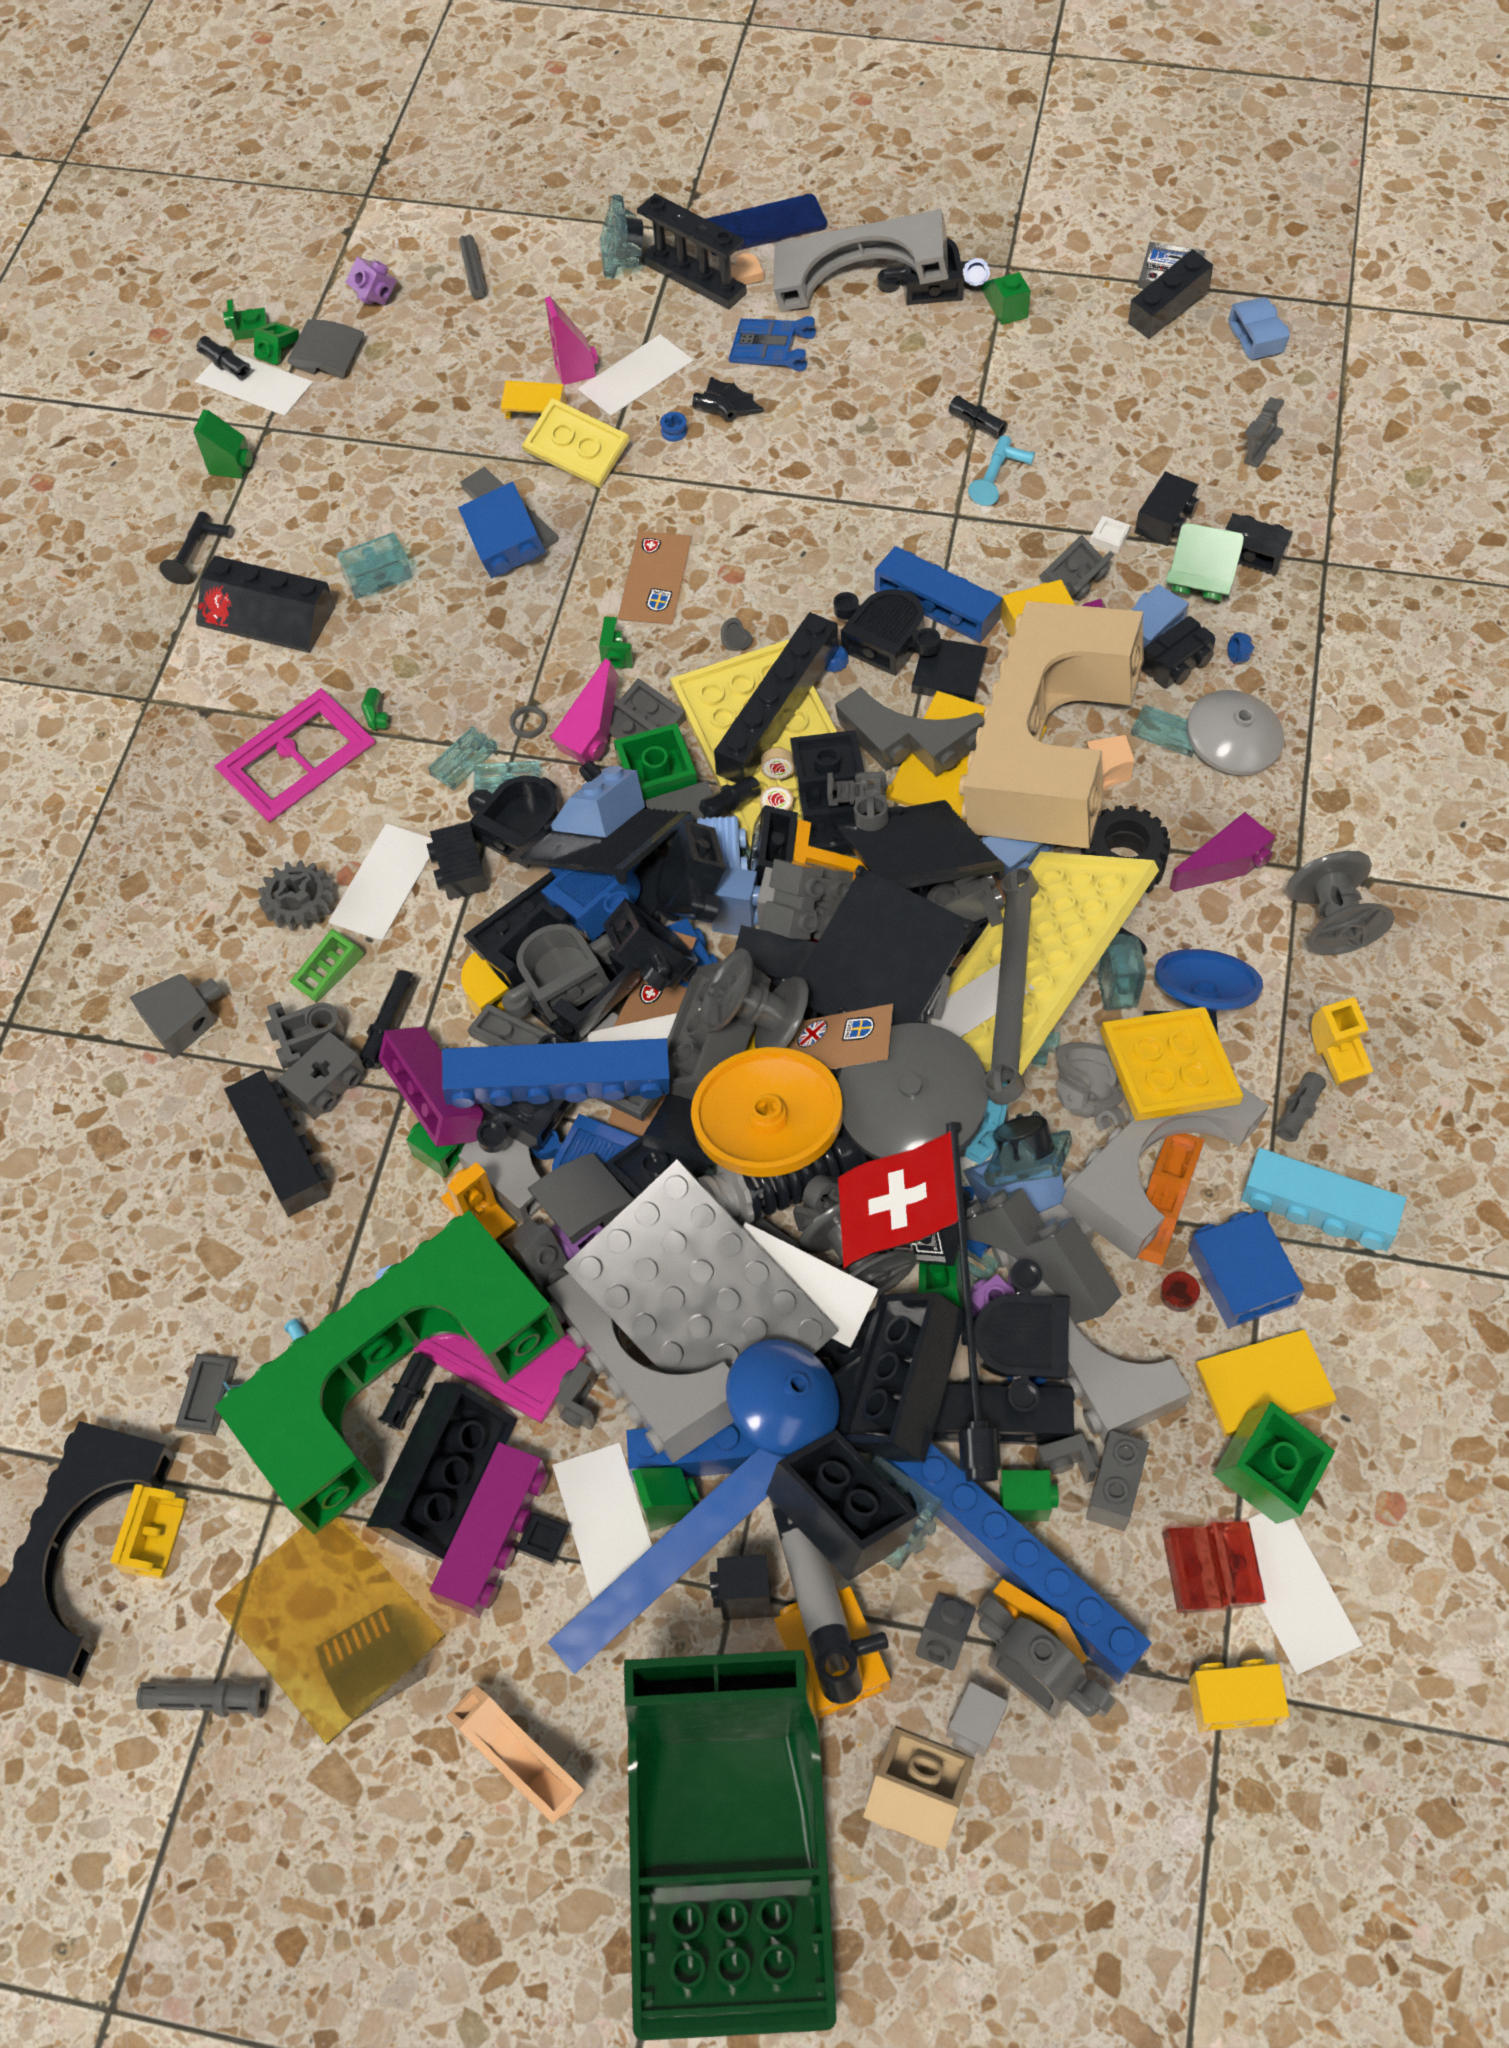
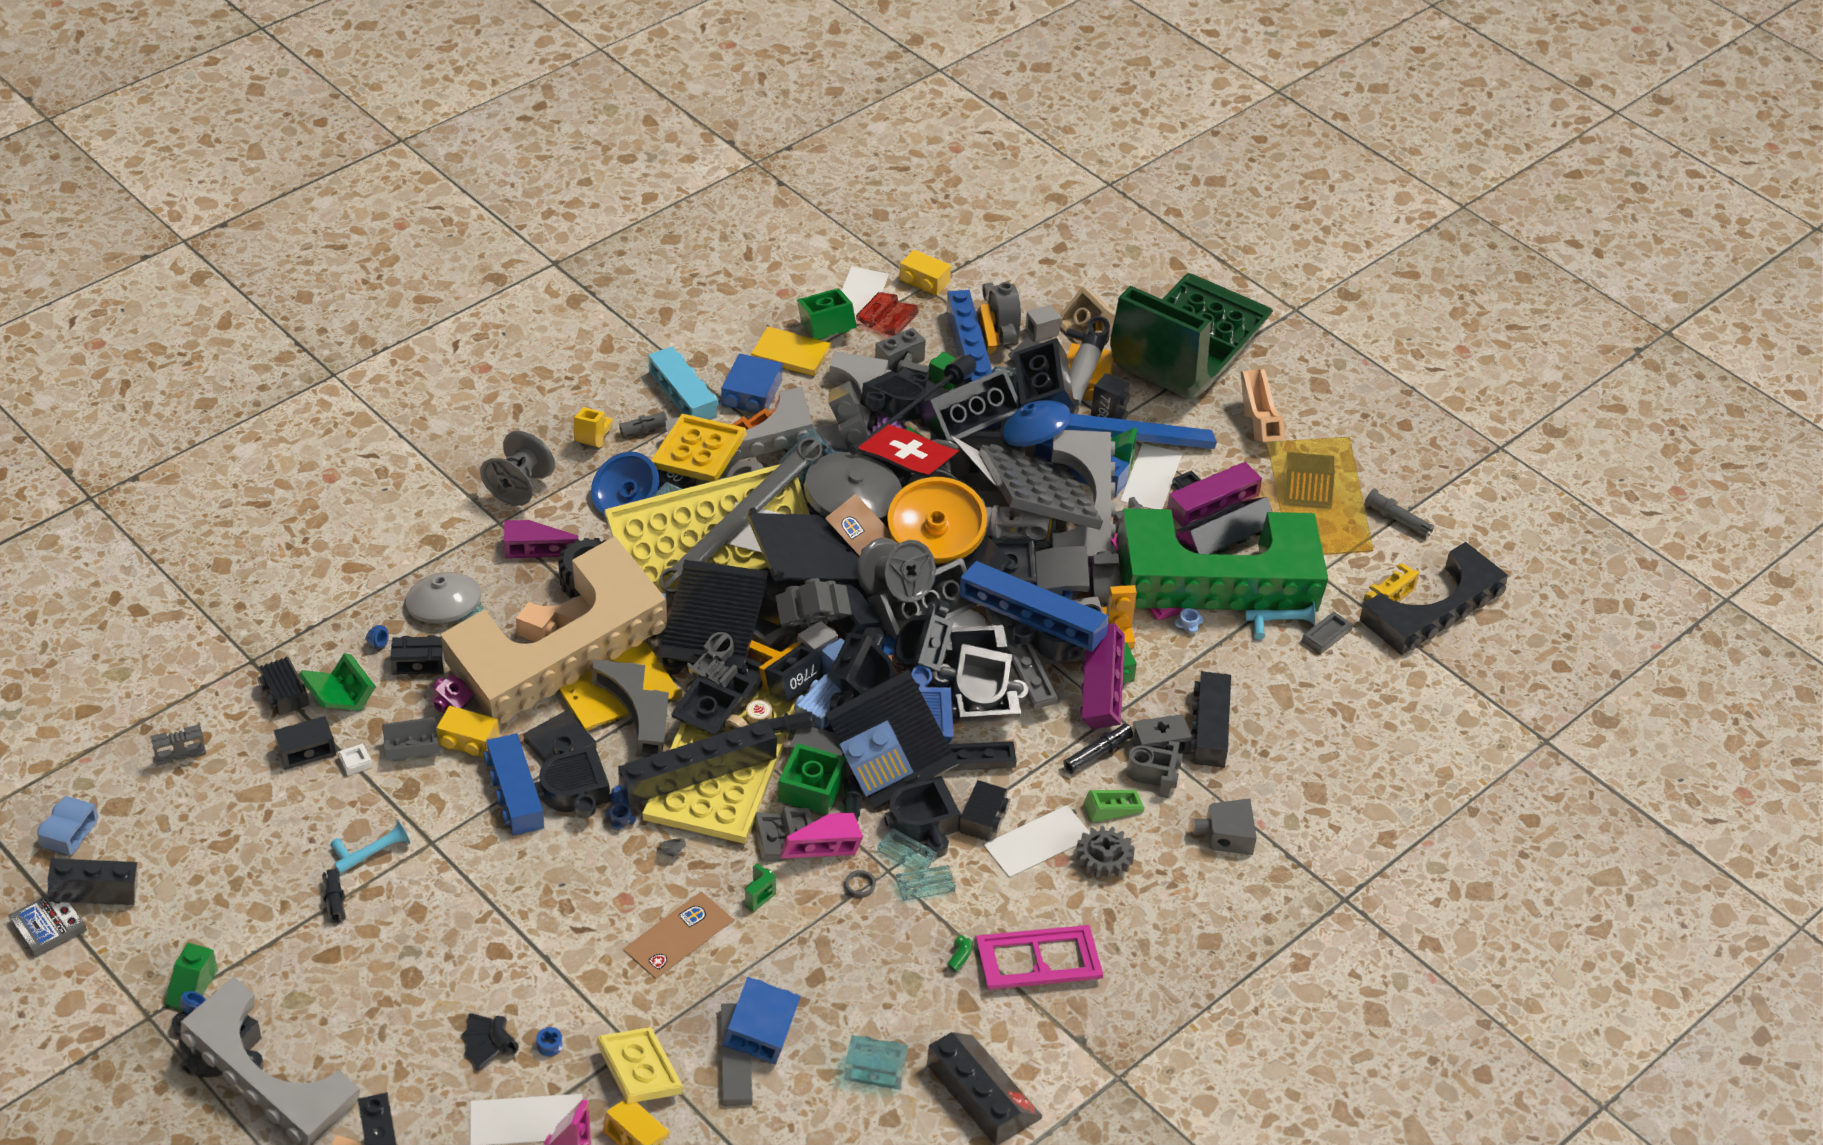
camera: 150 degrees left, 15 degrees down
yellow brick [461,952,509,1017] -> none
blue flag [729,316,816,371] -> none
medium blue brick [1131,584,1189,647] -> none

